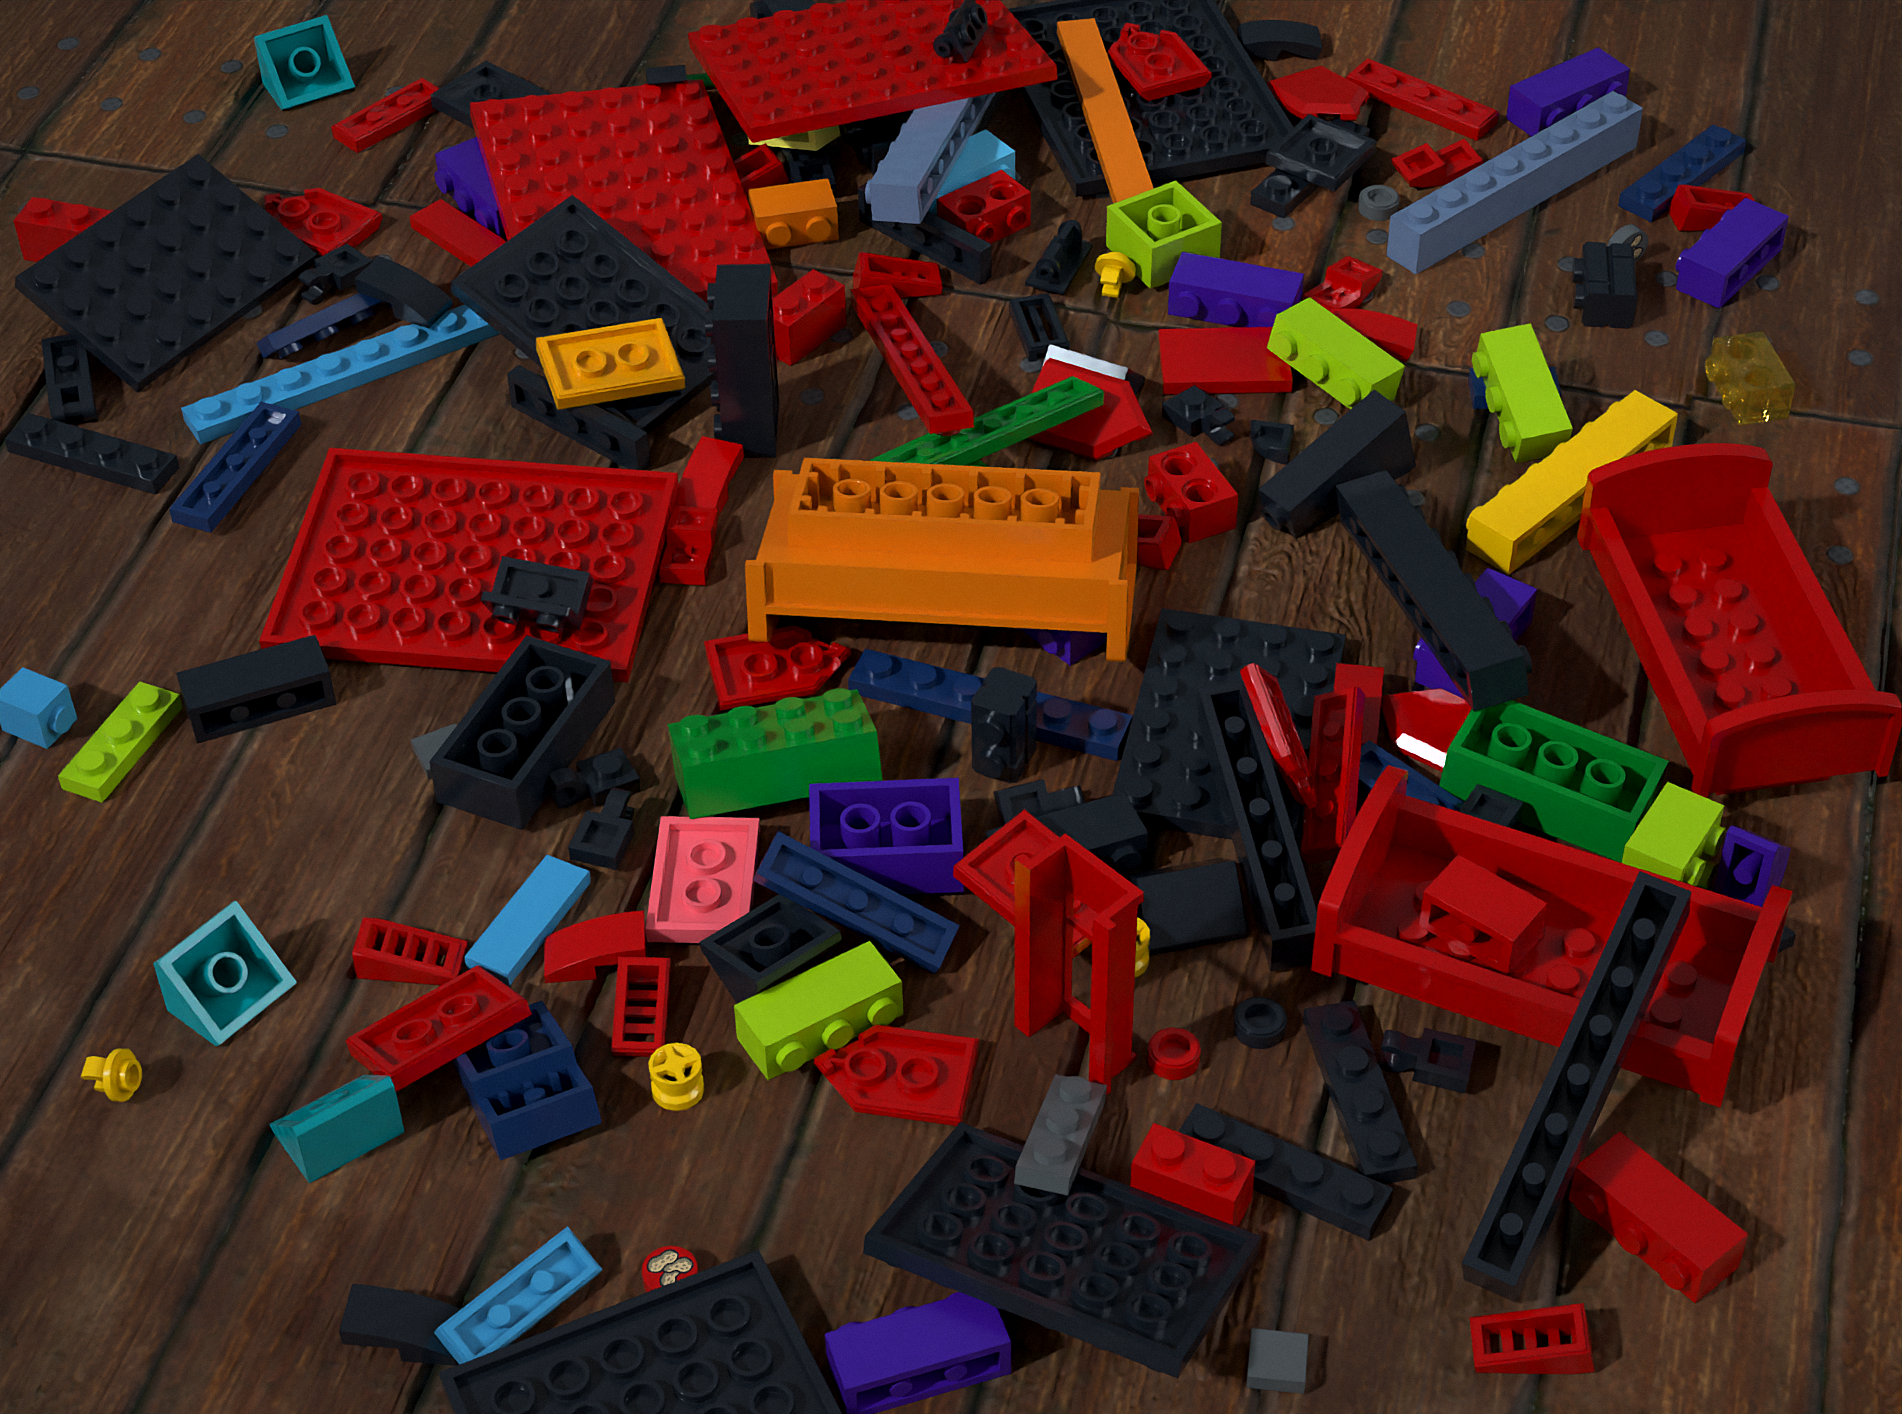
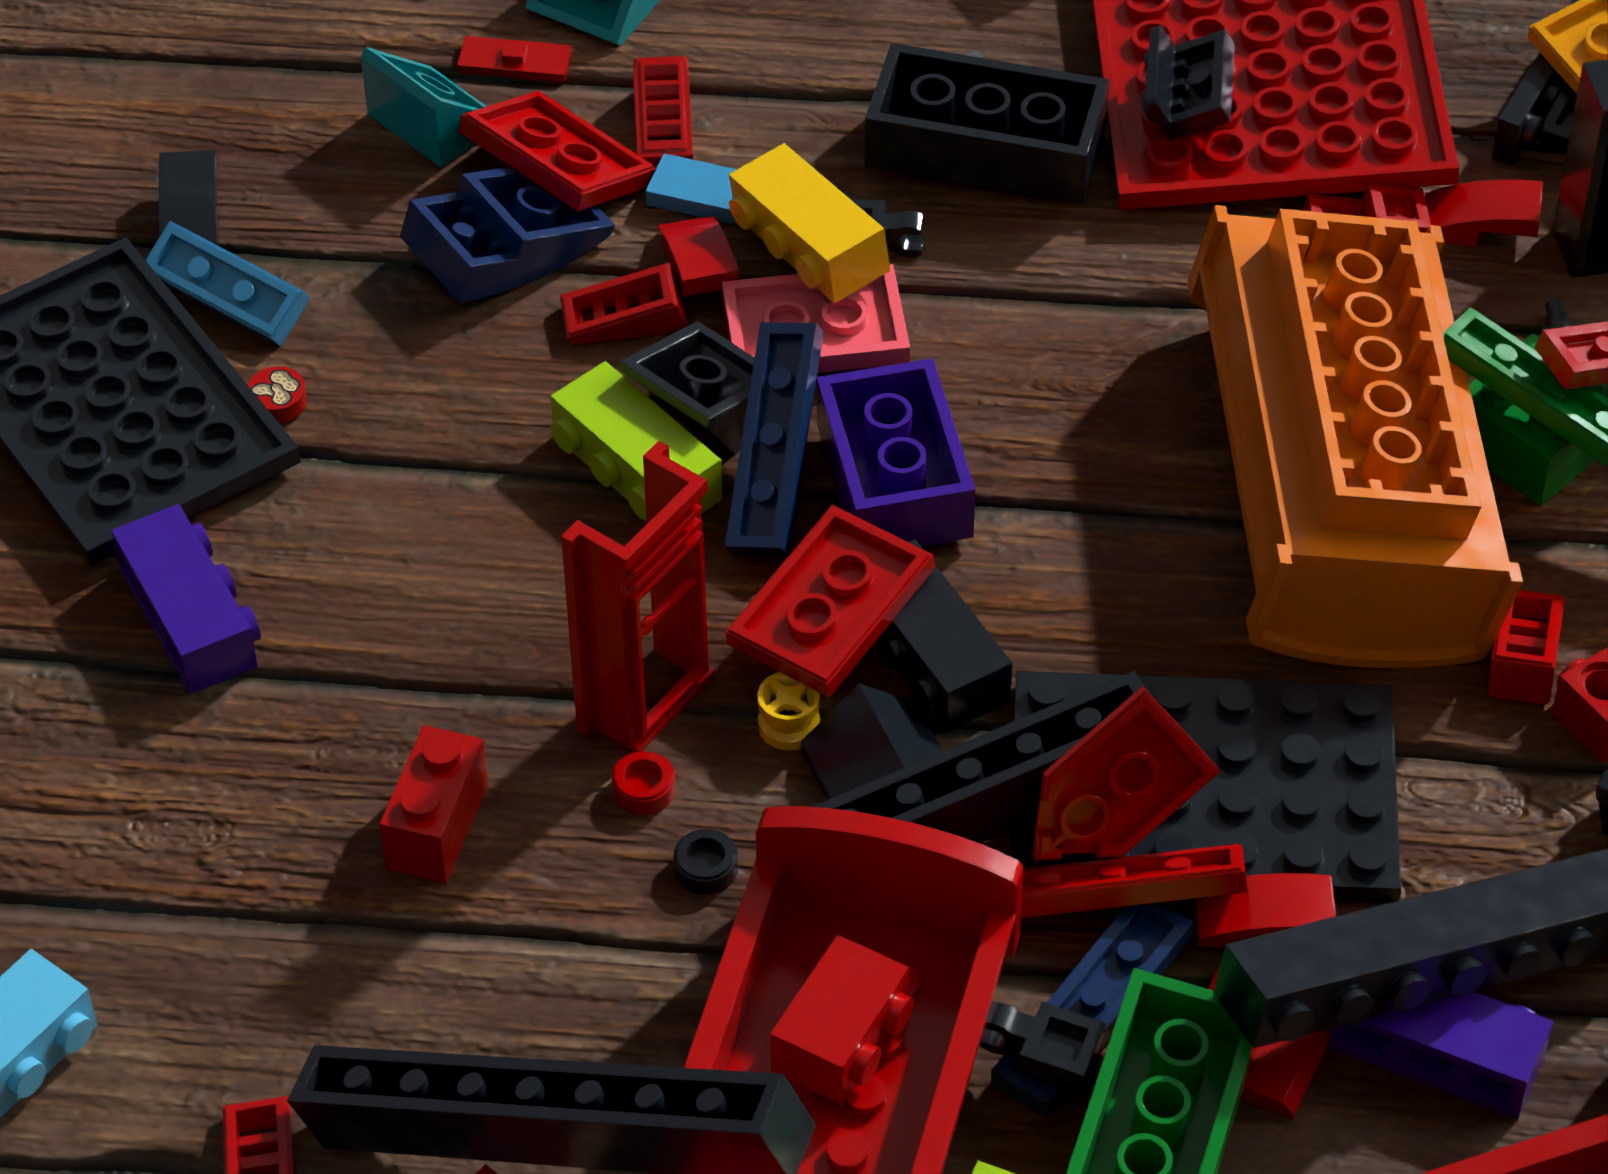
camera: 80 degrees right, 5 degrees up
black plate [549,747,641,809] -> none
yellow wheel [648,1043,704,1111] -> none
green brick [667,688,883,819] -> none
red tile [704,625,851,710] -> none
red tile [814,1025,979,1126] -> none
dark blue plate [848,648,1133,761] -> none
black plate [863,1122,1262,1379] -> none
black brick [971,666,1037,784] -> none
black plate [993,779,1085,827] -> none
dark grey plate [1014,1074,1107,1195] -> none
black plate [1178,1103,1394,1241] -> none
dark grey tile [1246,1328,1309,1394] -> none
black plate [1303,1000,1418,1184] -> none
black plate [1378,1028,1476,1094] -> none
none -> red piece [457,36,573,83]
none -> yellow brick [728,143,890,304]

